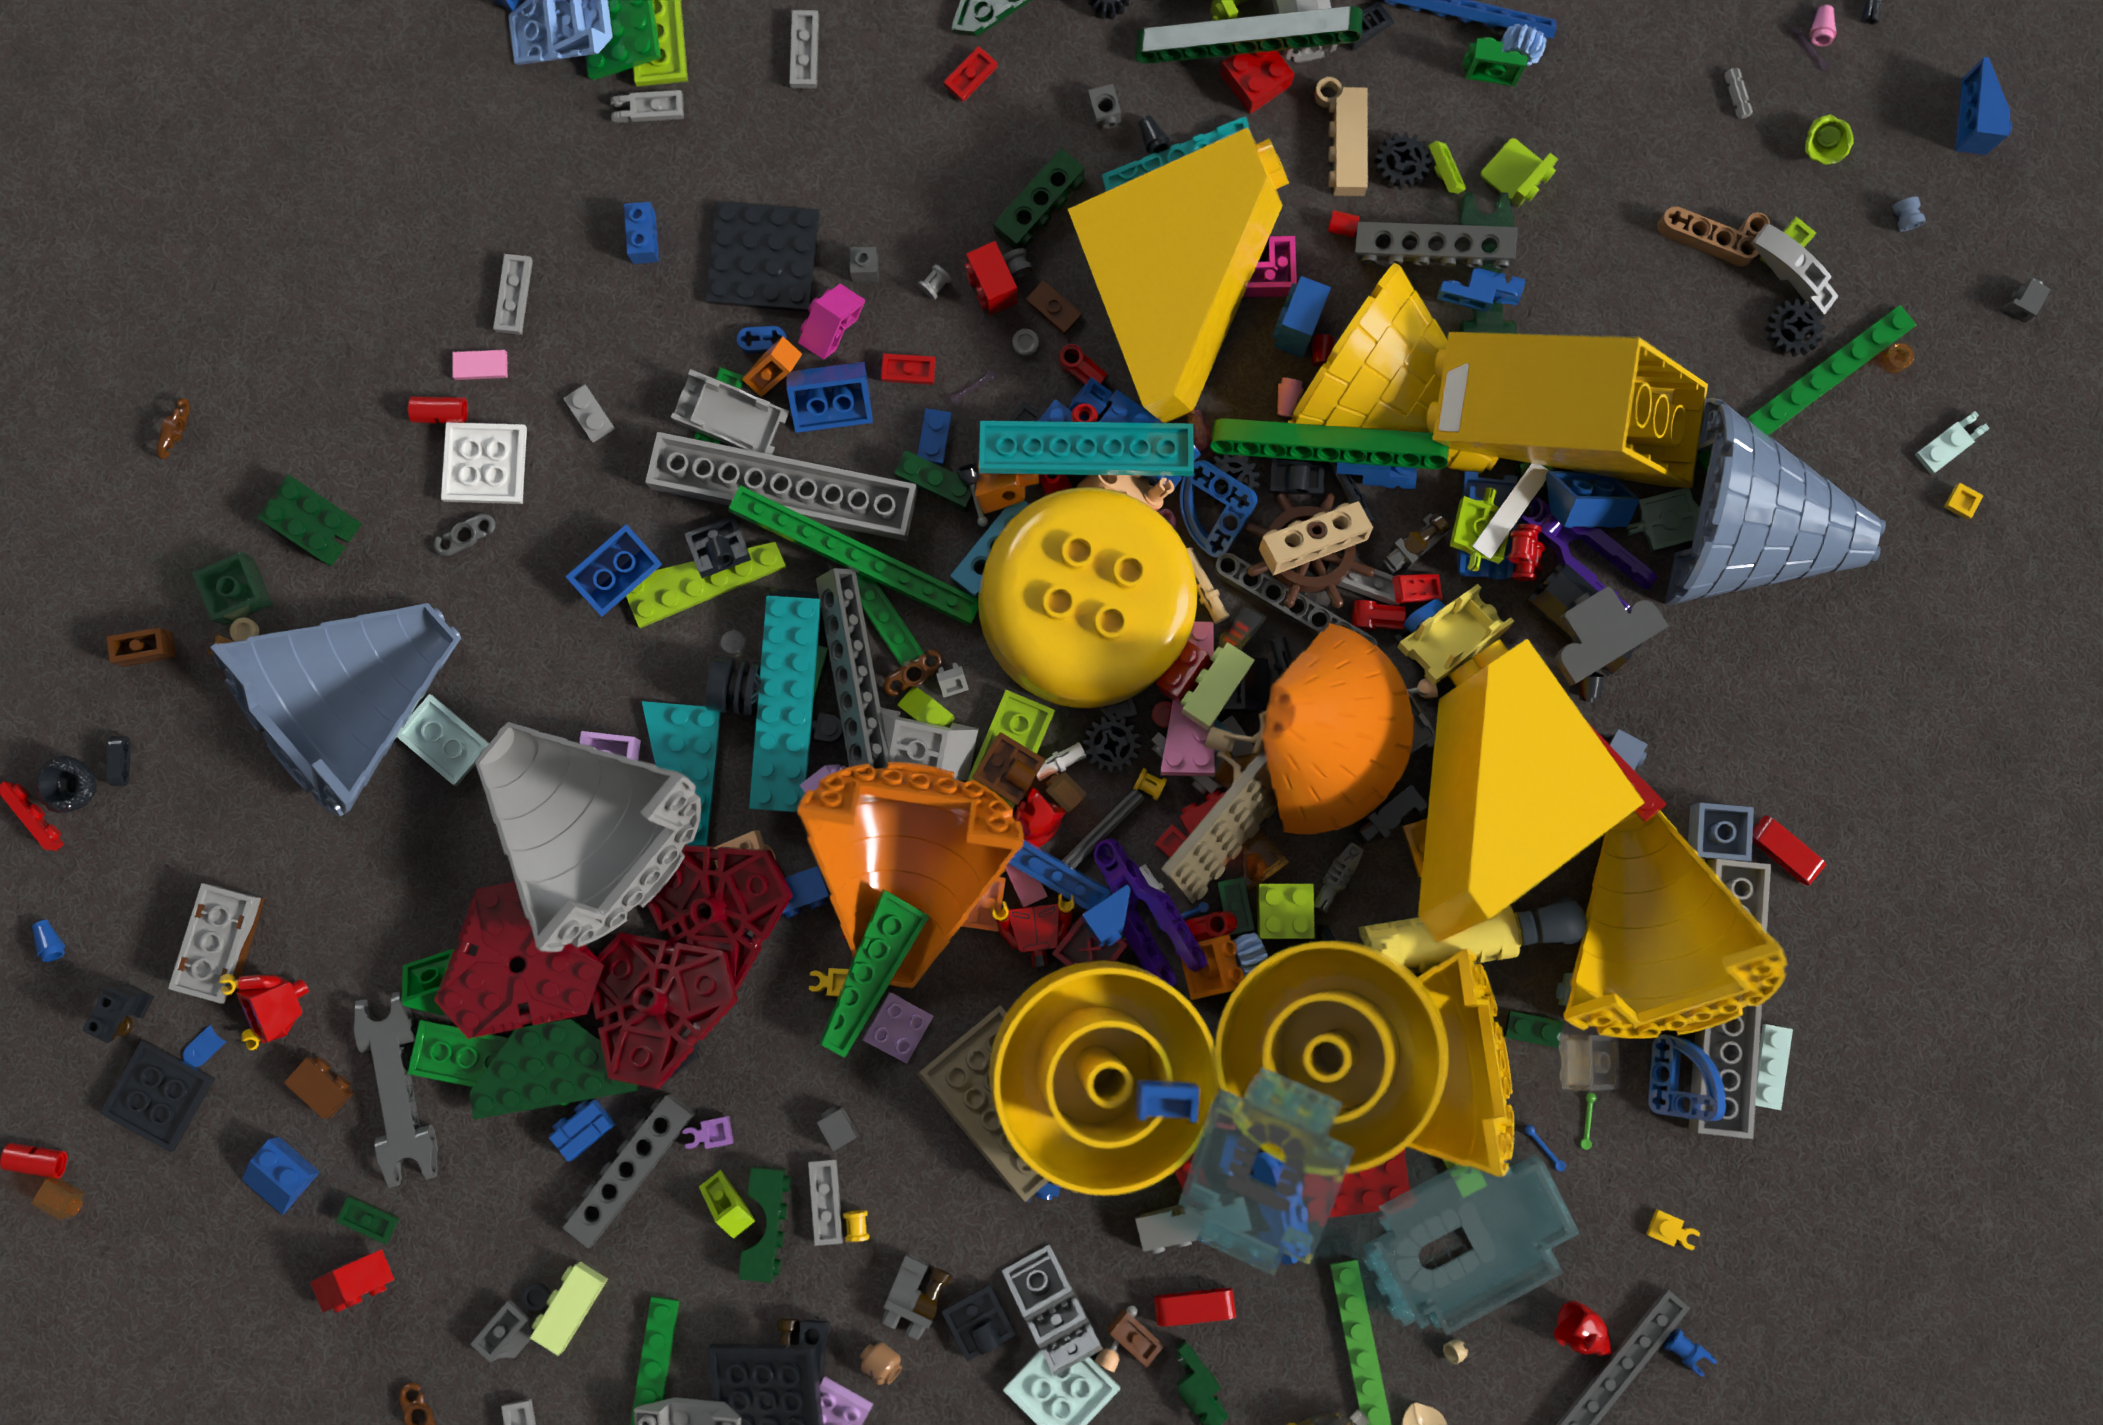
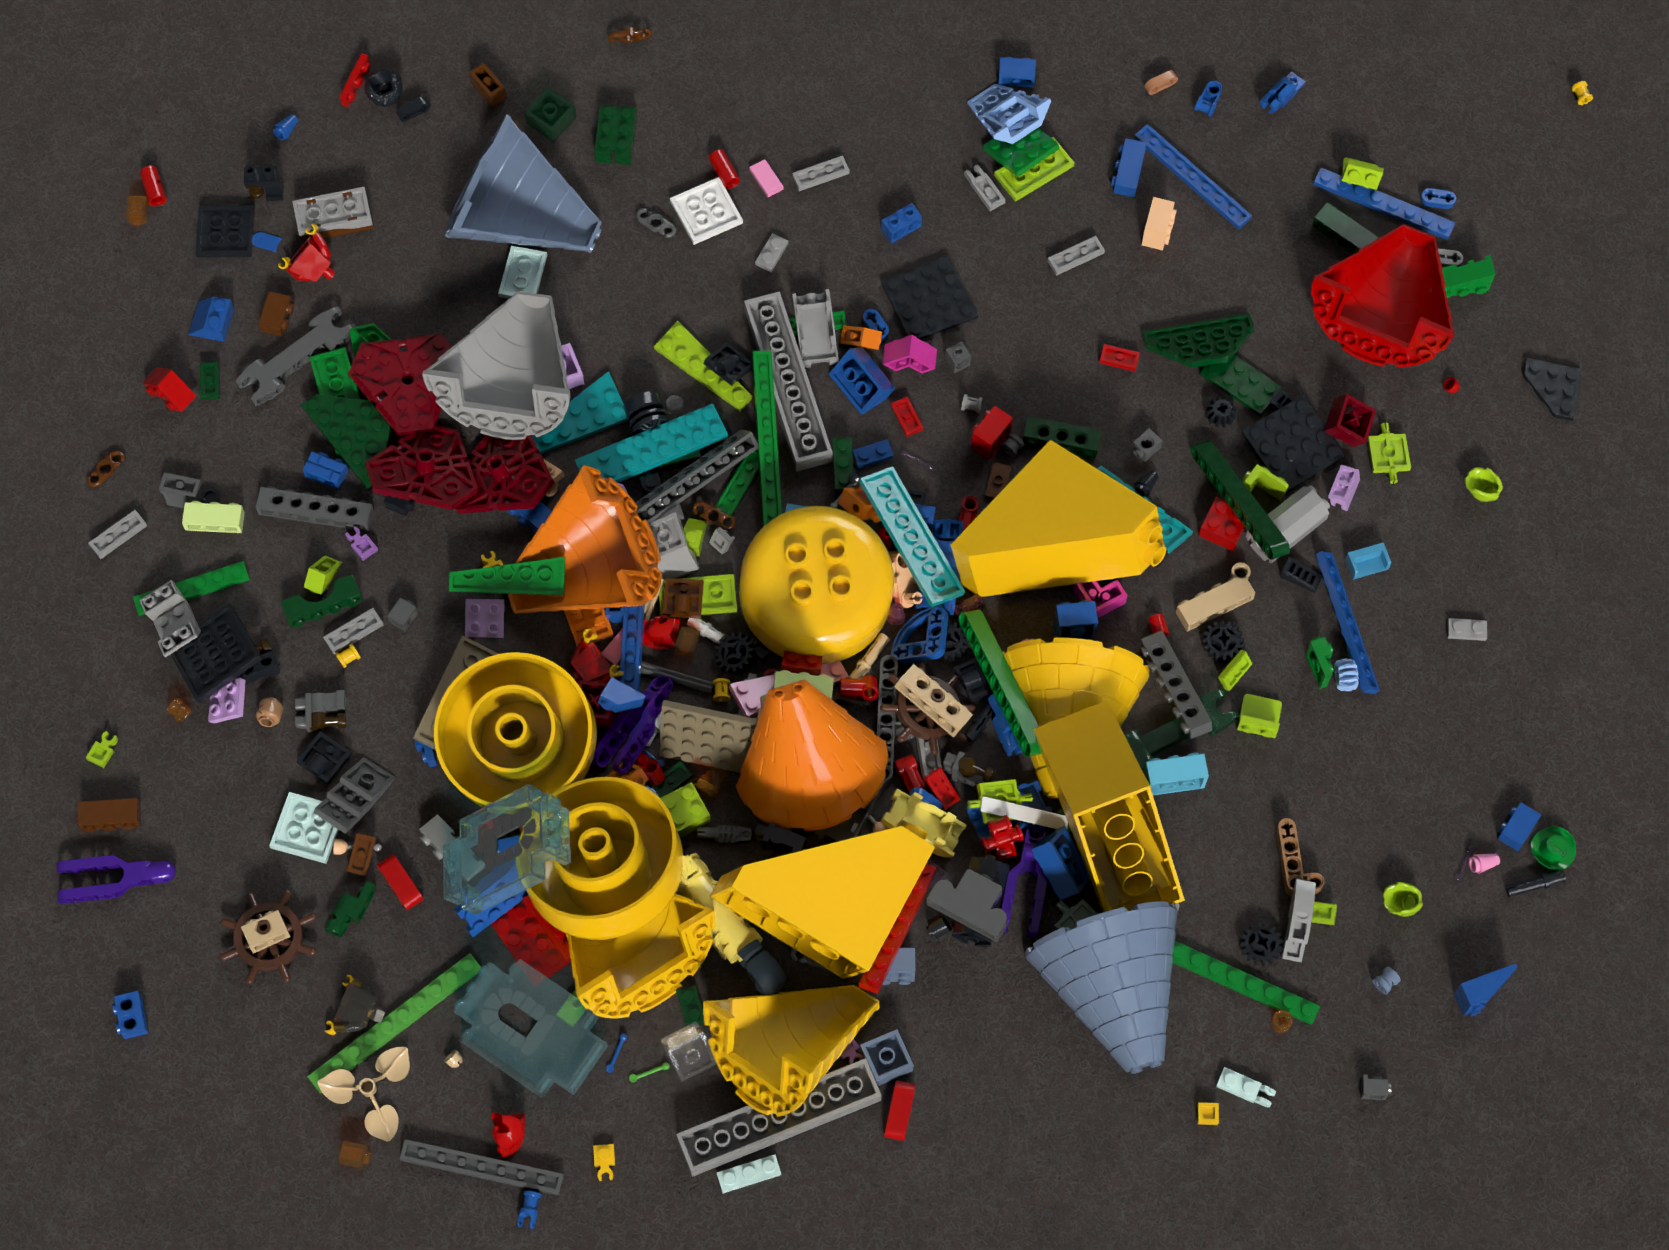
camera: 60 degrees right, 15 degrees down
tan tile [230,618,259,642] -> none
blue slope [566,524,662,617] -> none
light grey tile [1013,329,1039,356] -> none
red plate [1071,404,1098,422] -> none
blue panel [1135,1080,1199,1122] -> none
blue plate [1436,268,1525,312] -> none
white sticker [1439,363,1469,432] -> none
blue beam [1648,1034,1726,1121] -> none
light grey axle [1725,68,1752,119] -> none
none -> red piece [840,675,879,701]
none -> medium azure brick [1143,753,1209,795]

